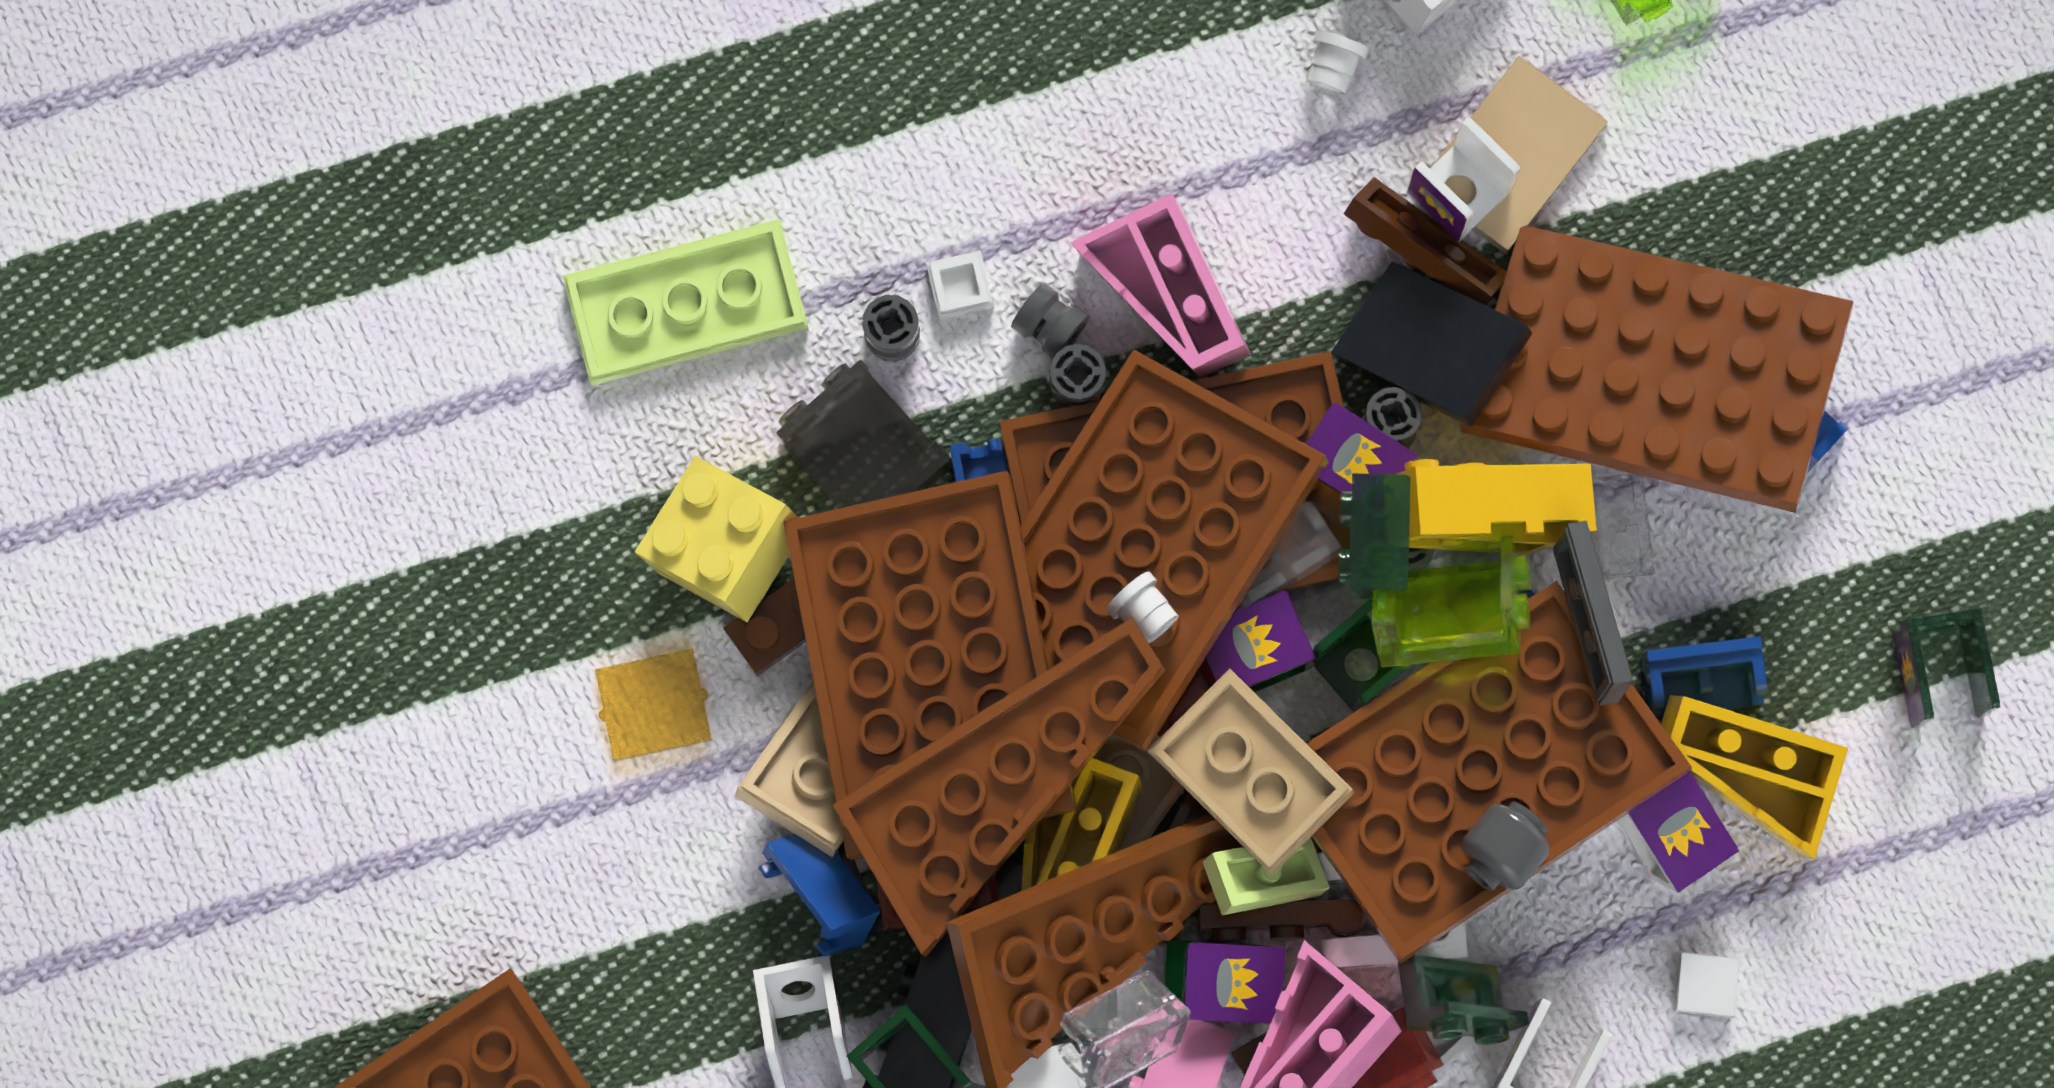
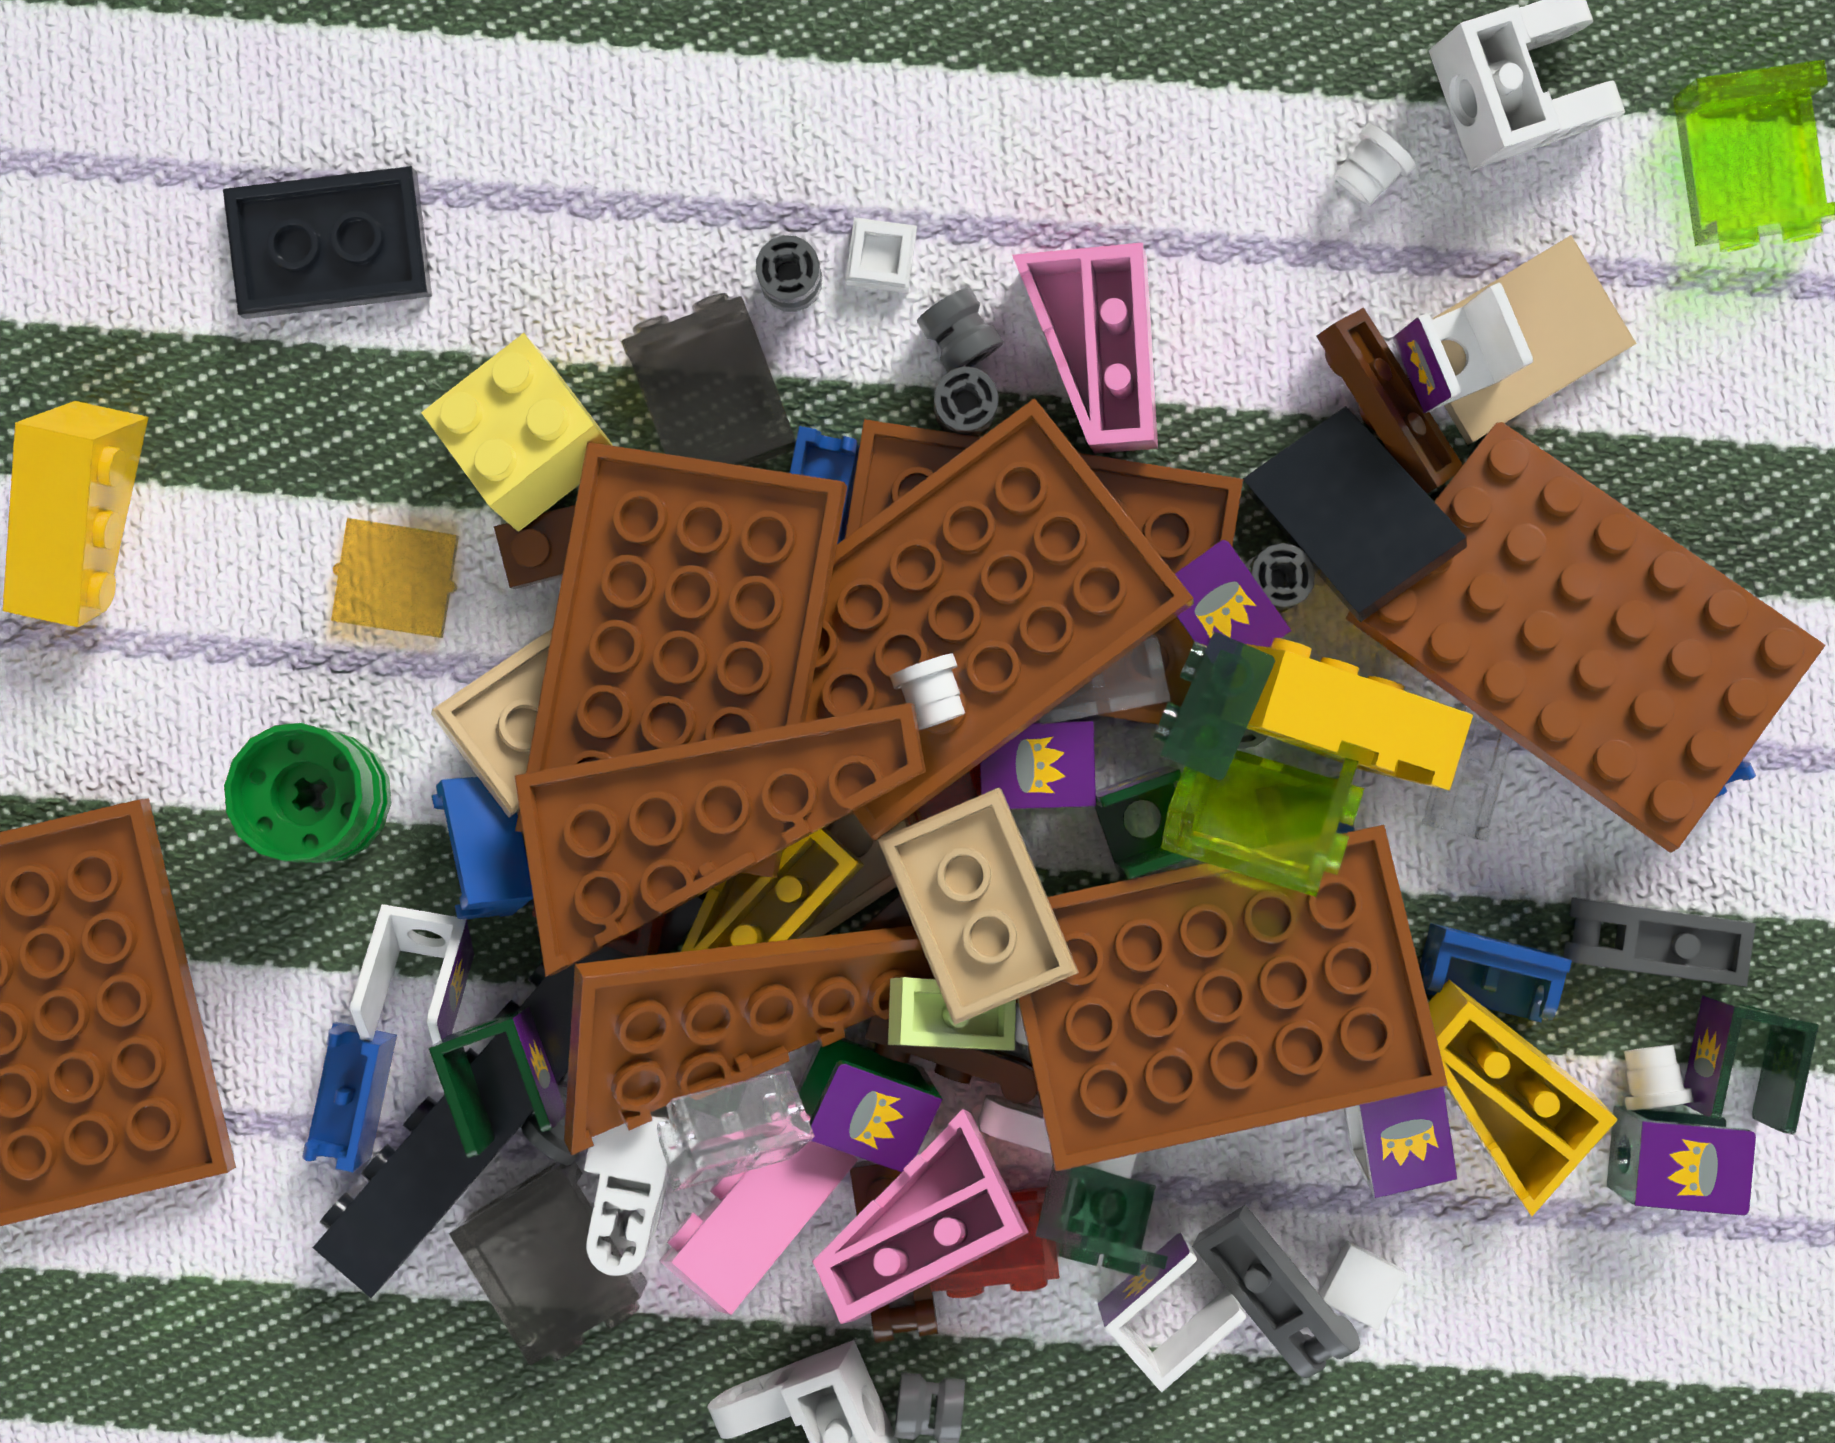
camera: 20 degrees right, 10 degrees up
yellowish green tile [563,219,809,386] -> none
dark grey head [1461,801,1550,891] -> none
dark grey tile [1553,521,1633,706] -> none
none -> yellow wedge [2,401,149,628]
none -> black tile [223,166,432,319]
none -> green wheel [224,723,392,863]
none -> dark grey plate [1192,1205,1360,1378]
none -> dark grey plate [1563,897,1756,987]
none -> piece [1606,1105,1756,1216]
none -> white piece [1624,1045,1693,1110]

